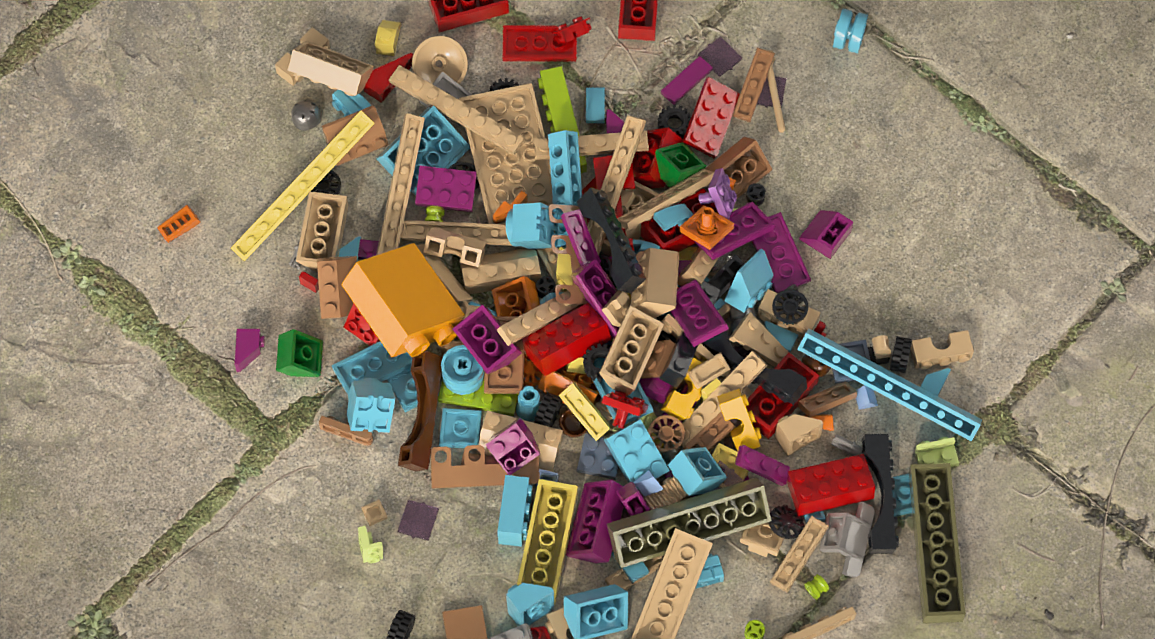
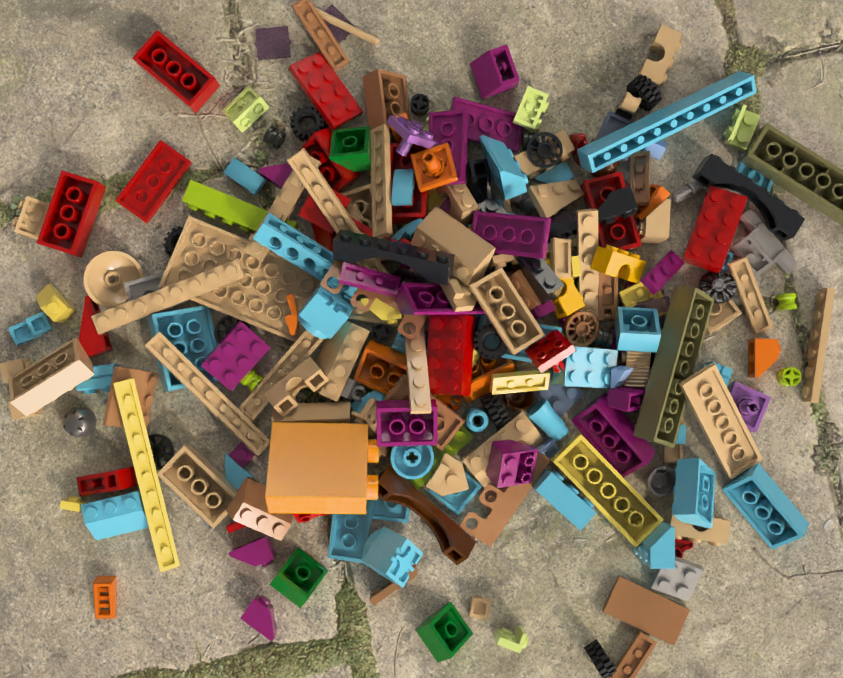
camera: 55 degrees left, 20 degrees up
piece [397,500,439,541] -> none
red hinge [551,16,592,44] -> none
magenta tile [661,56,713,105] -> none
medium azure tile [920,368,951,396] -> none
none -> medium azure slope [8,312,52,346]
none -> light yellow plate [60,496,88,512]
none -> red slope [76,467,138,497]
none -> medium azure slope [81,490,149,540]
none -> yellowish green bracket [222,86,269,133]
none -> magenta slope [229,535,277,567]
none -> pearl dark grey wheel [263,125,286,150]
none -> light grey tile [341,378,366,402]
none -> green slope [415,602,473,662]
none -> tan plate [425,452,469,496]
none -> yellowish green bracket [513,86,549,133]
none -> medium azure plant [526,398,569,442]
none -> flat silver helmet [645,466,676,497]
none -> medium lavender plate [729,382,771,433]
none -> orange slope [748,339,781,378]

